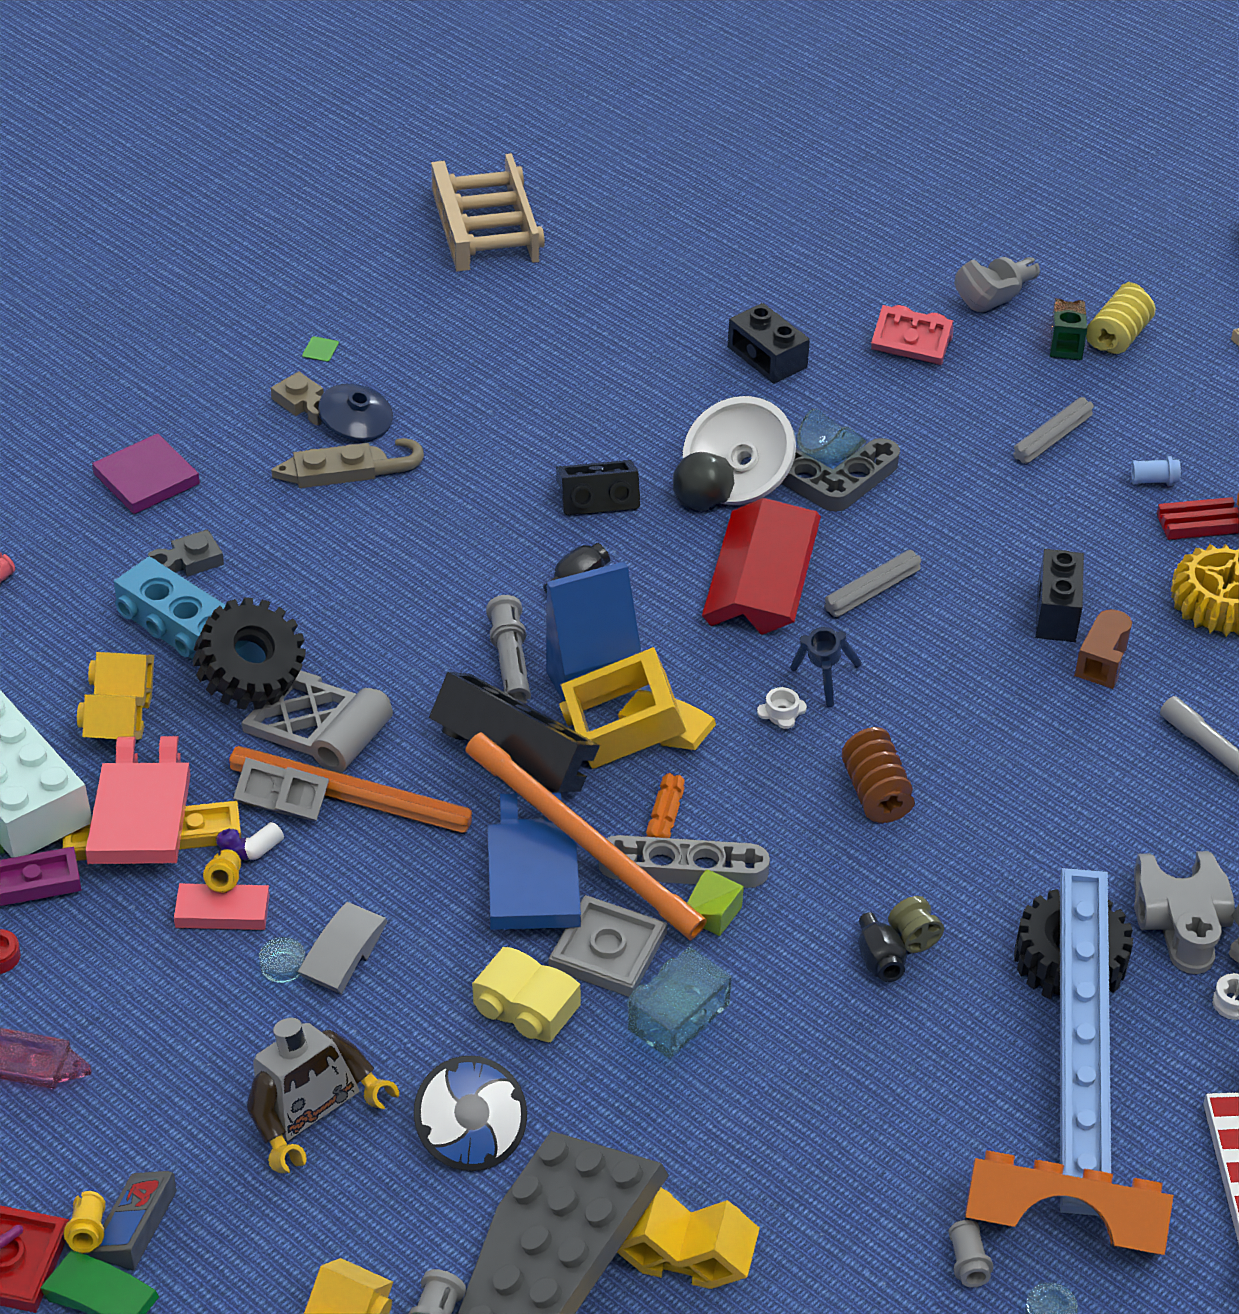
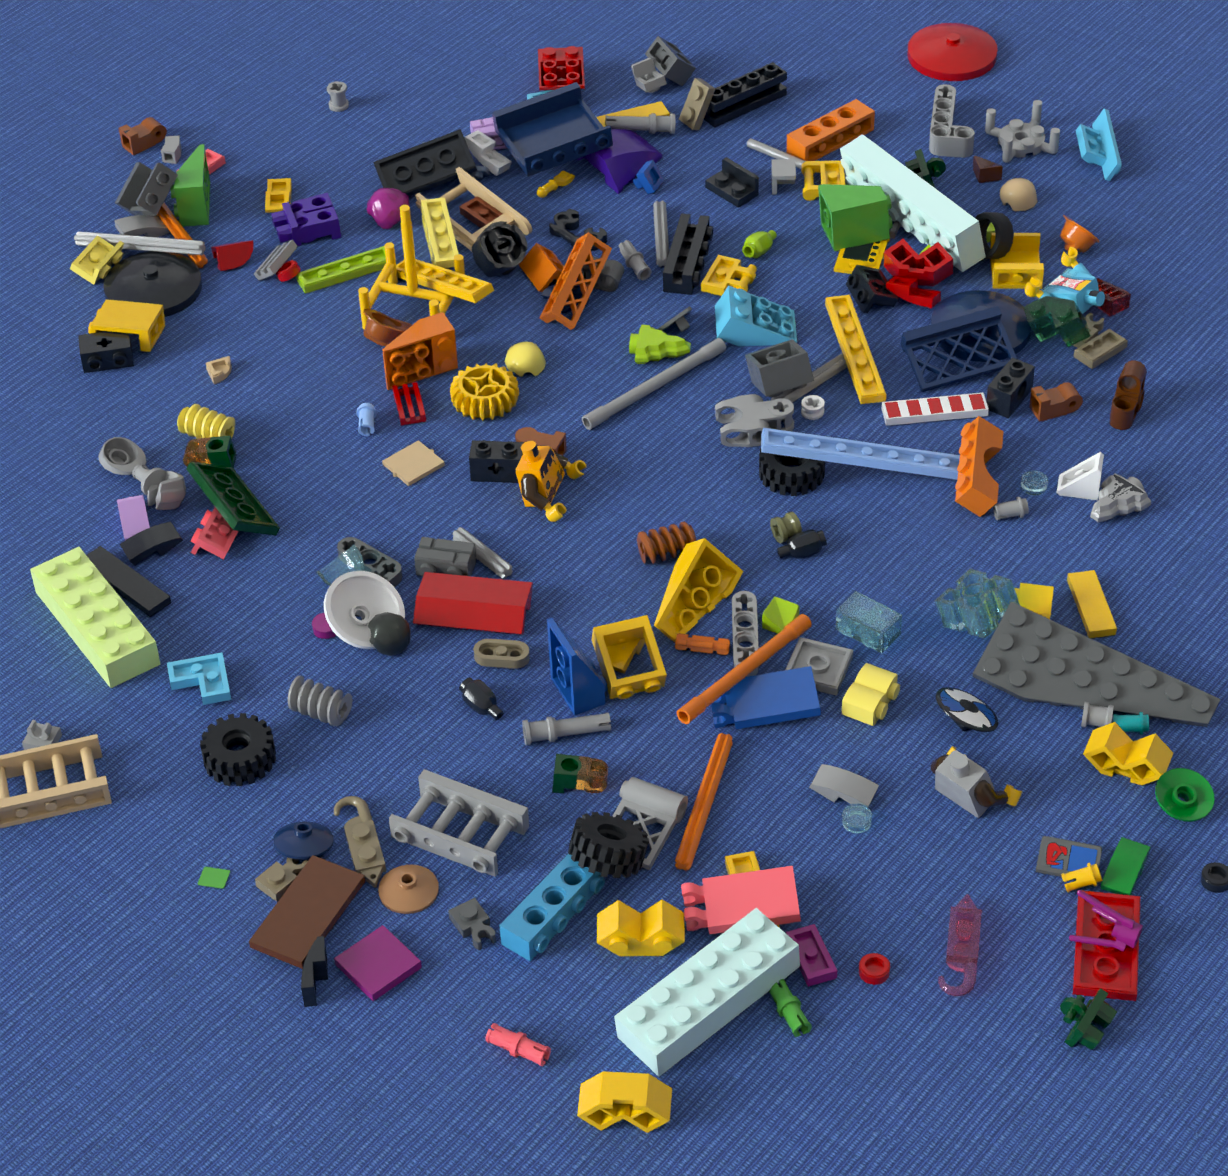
camera: 90 degrees left, 0 degrees up
coral tile [174,883,270,930] -> none
yellow pin [203,849,241,893] -> none
arm [216,822,284,860] -> none
light grey slope [233,757,329,821] -> none
black brick [429,672,600,795] -> none
black bracket [556,460,640,515] -> none
black brick [727,303,810,384] -> none
white plate [757,687,807,729] -> none
dark blue plant [790,627,862,707] -> none
light grey axle [1013,397,1094,464] -> none
none -> light grey tile [22,720,62,750]
none -> yellowish green brick [30,547,161,688]
none -> black tile [86,546,171,617]
none -> light grey hat [98,437,146,475]
none -> lavender slope [117,495,150,540]
none -> black slope [120,522,183,566]
none -> medium azure plate [167,653,231,705]
none -> dark green tile [186,461,280,536]
none -> black tyre [200,713,276,786]
none -> reddish brown tile [249,855,365,969]
none -> light grey piece [288,675,353,726]
none -> black slope [301,936,328,1007]
none -> medium nougat dish [378,865,439,914]
none -> tan piece [382,440,445,486]
none -> light grey fence [389,769,529,877]
none -> dark grey brick [414,537,476,577]
none -> dark tan plate [473,639,530,669]
none -> torso [516,441,586,522]
none -> leg [552,754,608,793]
none -> yellow wedge [654,538,743,642]
none -> clear light blue brick [935,569,1020,638]

